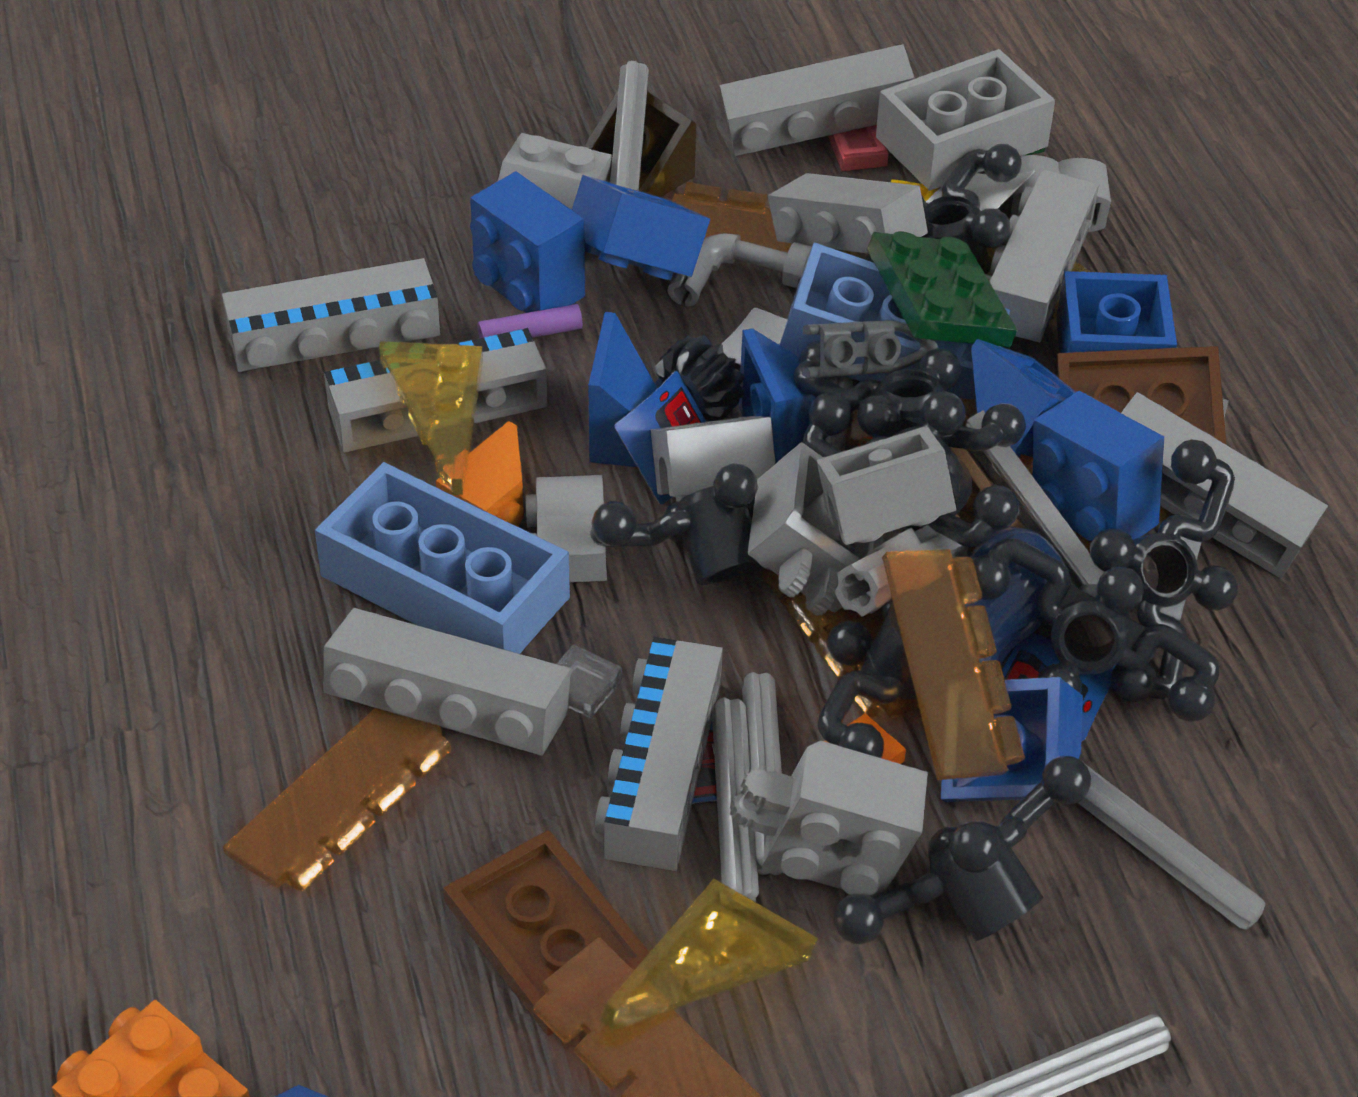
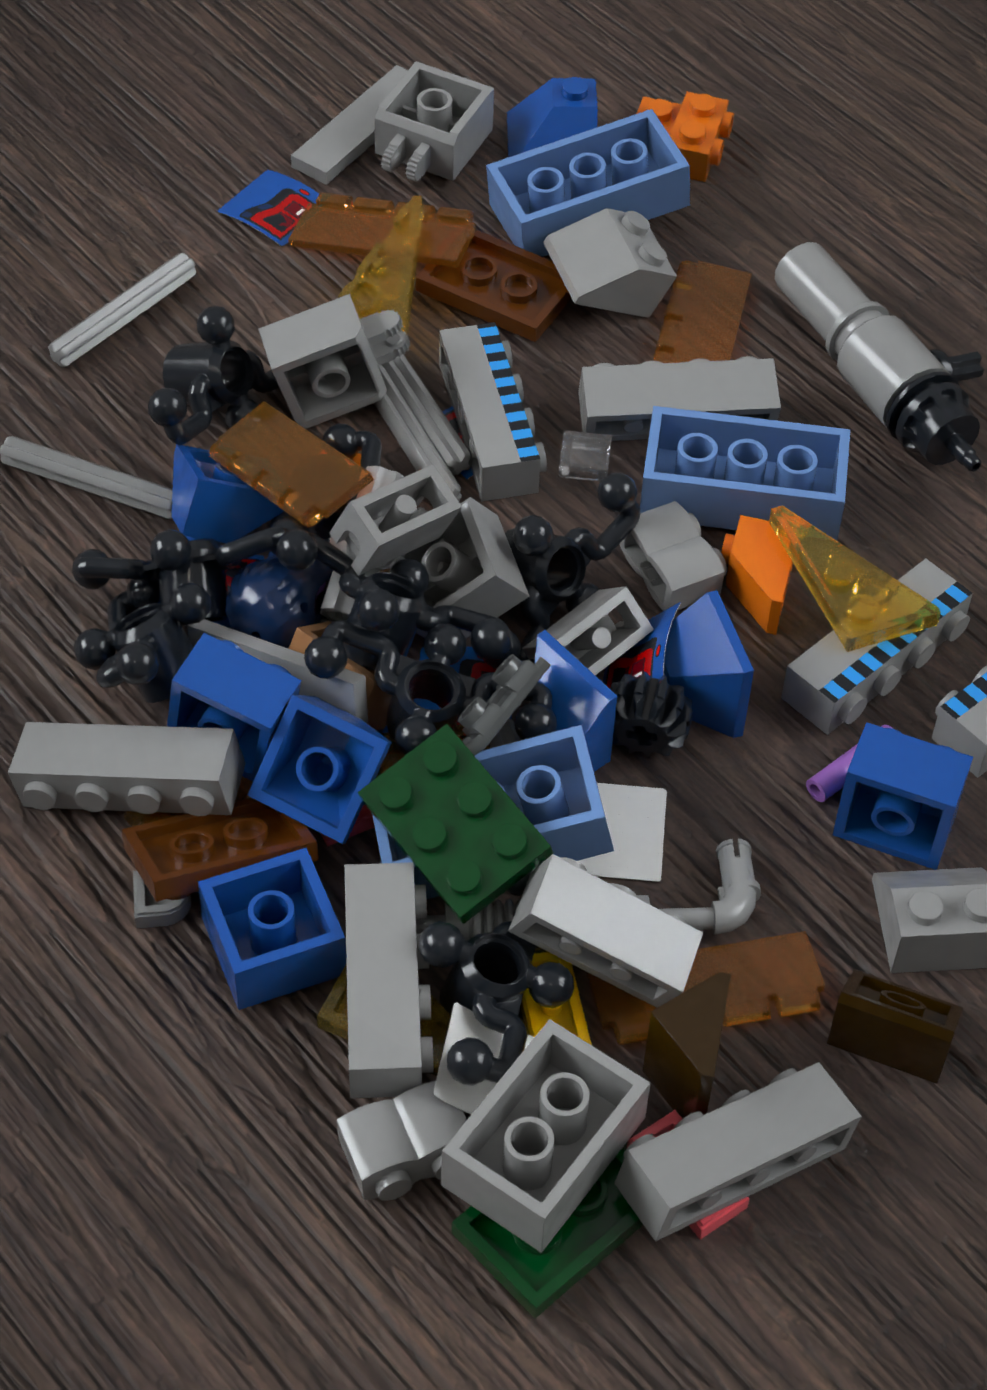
camera: 155 degrees right, 5 degrees up
blue brick [572,175,710,280] -> none
light grey axle [610,61,649,191] -> none
none -> medium blue brick [486,109,690,257]
none -> light grey slope [543,208,677,318]
none -> dark brown slope [642,972,731,1119]
none -> light grey piece [774,242,984,472]

